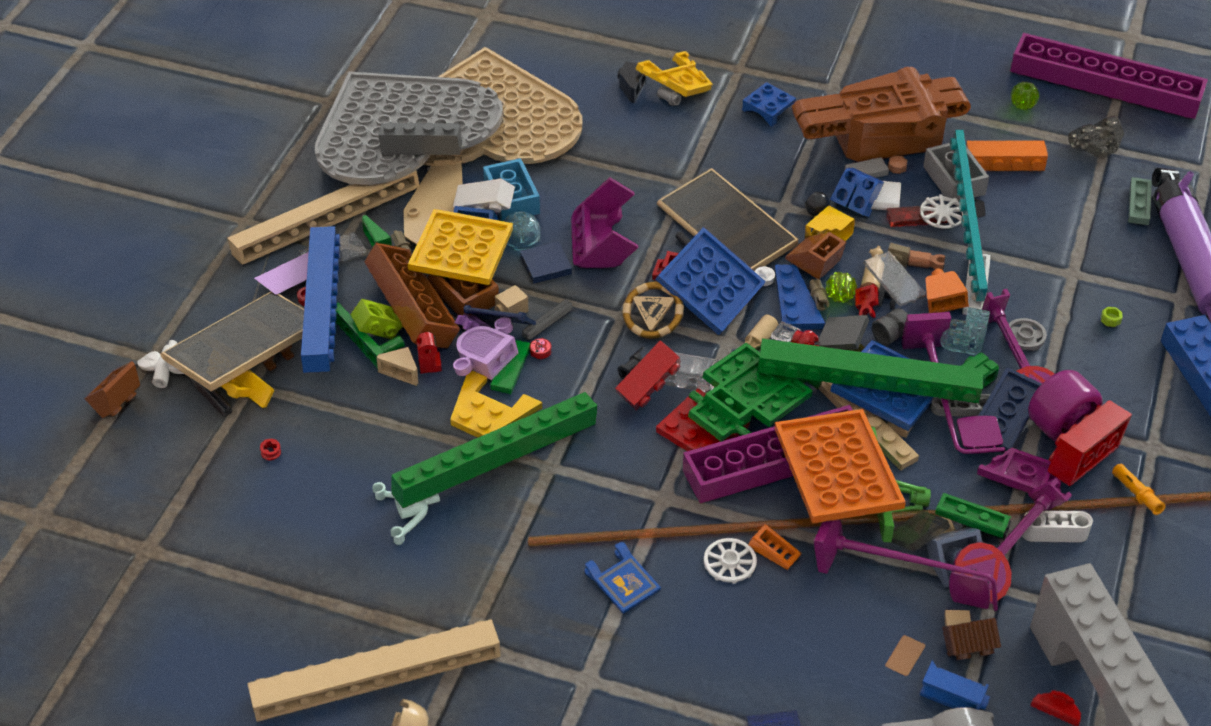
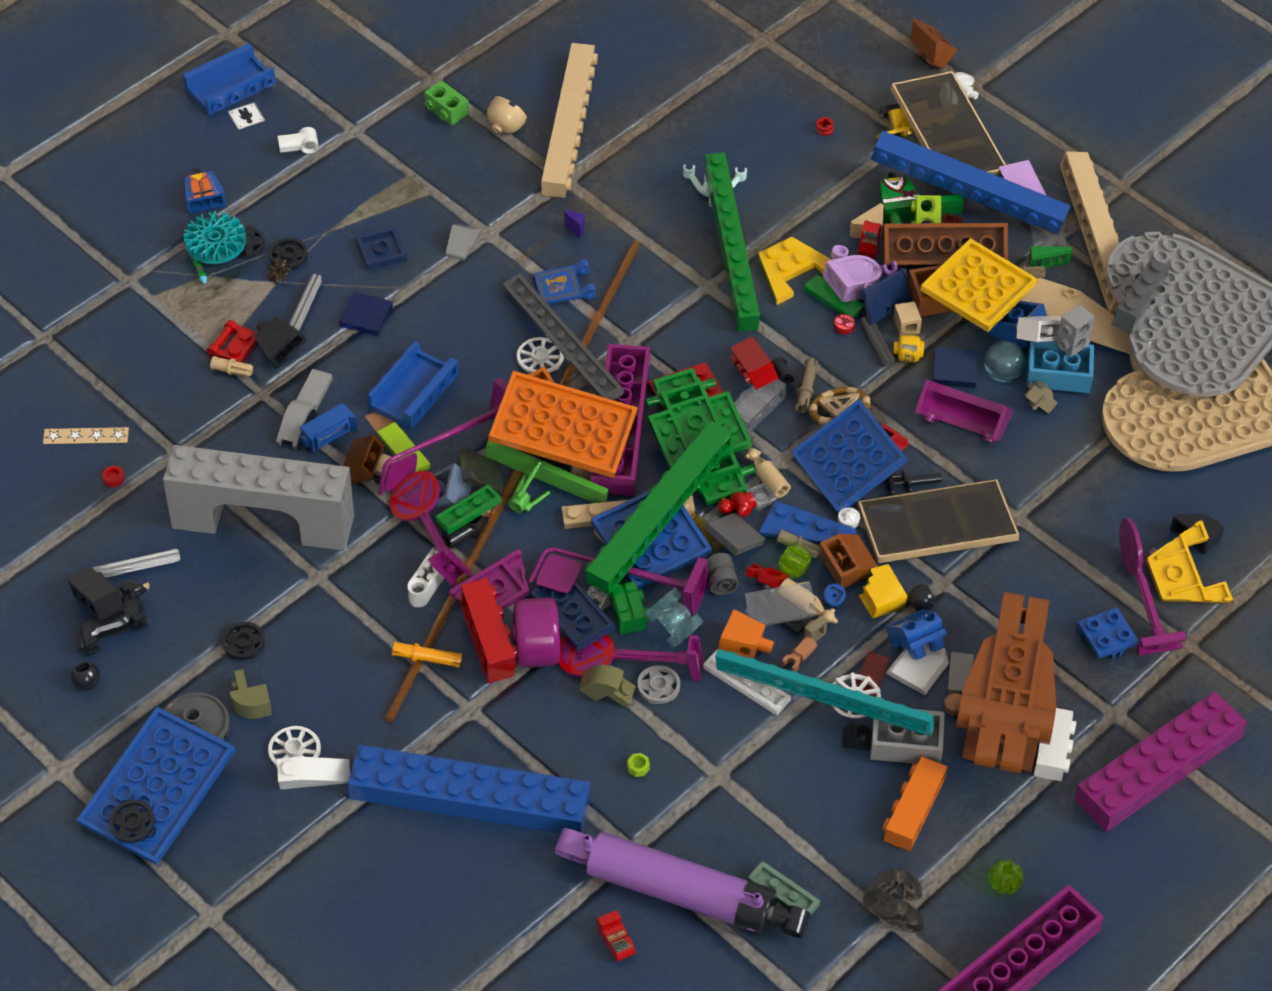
camera: 115 degrees right, 5 degrees up
none -> blue panel [367,341,459,430]
none -> lime tile [377,422,430,472]
none -> light grey slope [446,224,480,260]
none -> dark grey plate [503,273,624,400]
none -> dark purple slope [564,210,585,237]
none -> olive brick [578,665,635,707]
none -> dark tan pin [795,358,818,413]
none -> blue tile [823,584,846,607]
none -> torso [879,172,919,204]
none -> yellow head [893,335,924,363]
none -> dark tan piece [1024,381,1058,414]
none -> light grey brick [1056,305,1095,357]
none -> magenta brick [1074,691,1247,832]
none -> magenta piece [1119,518,1187,656]

